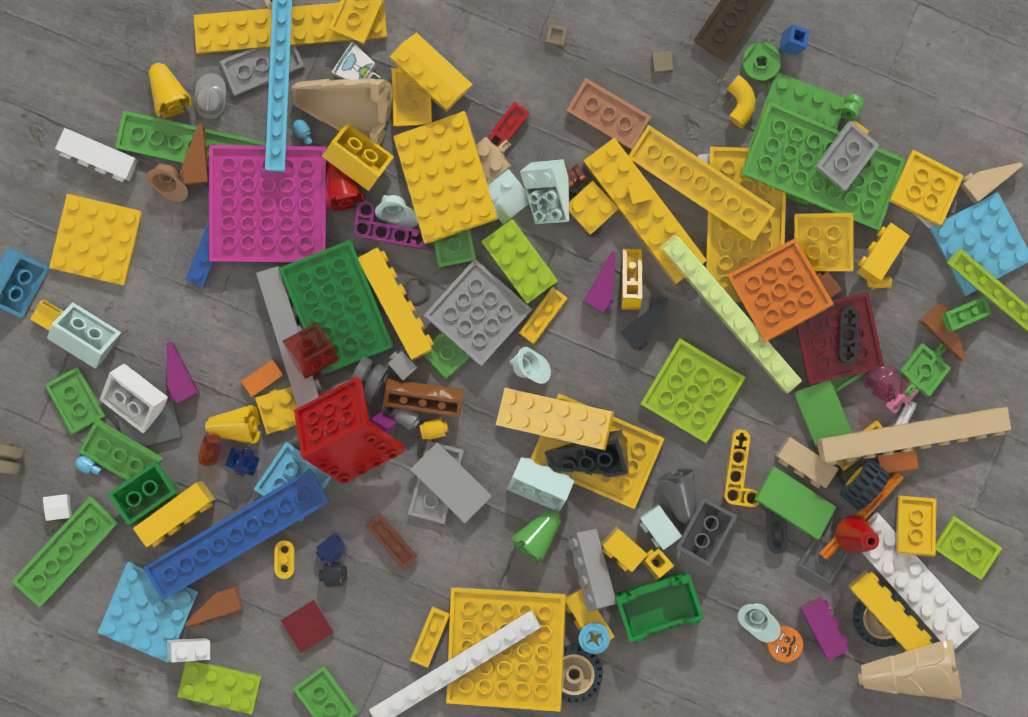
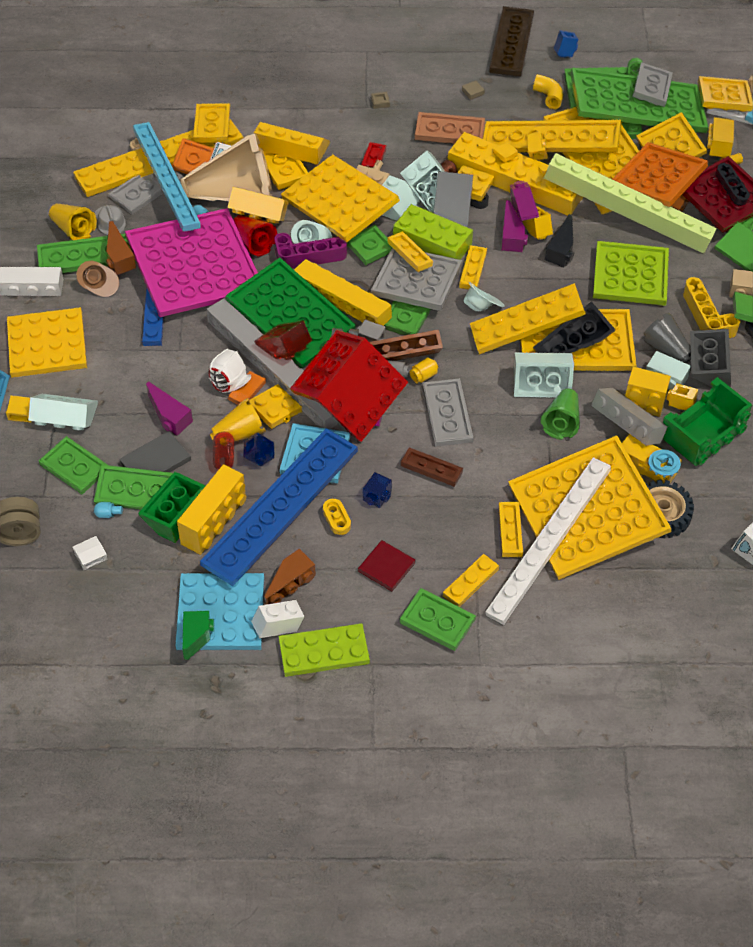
camera: 25 degrees left, 35 degrees down
bright green plate [11,496,119,608] -> none
white slope [100,364,168,433] -> none
black head [319,562,347,588] -> none
light grey tile [410,442,492,523] -> none
bright green plate [742,43,781,82] -> none
none -> orange tile [172,138,214,174]
none -> green slope [182,611,215,660]
none -> white piece [209,349,251,393]
none -> yellow plate [388,231,433,272]
none -> tile [434,171,473,228]
none -> yellow plate [443,554,499,607]
none -> magenta slope [510,181,539,221]
none -> yellow brick [527,132,548,160]

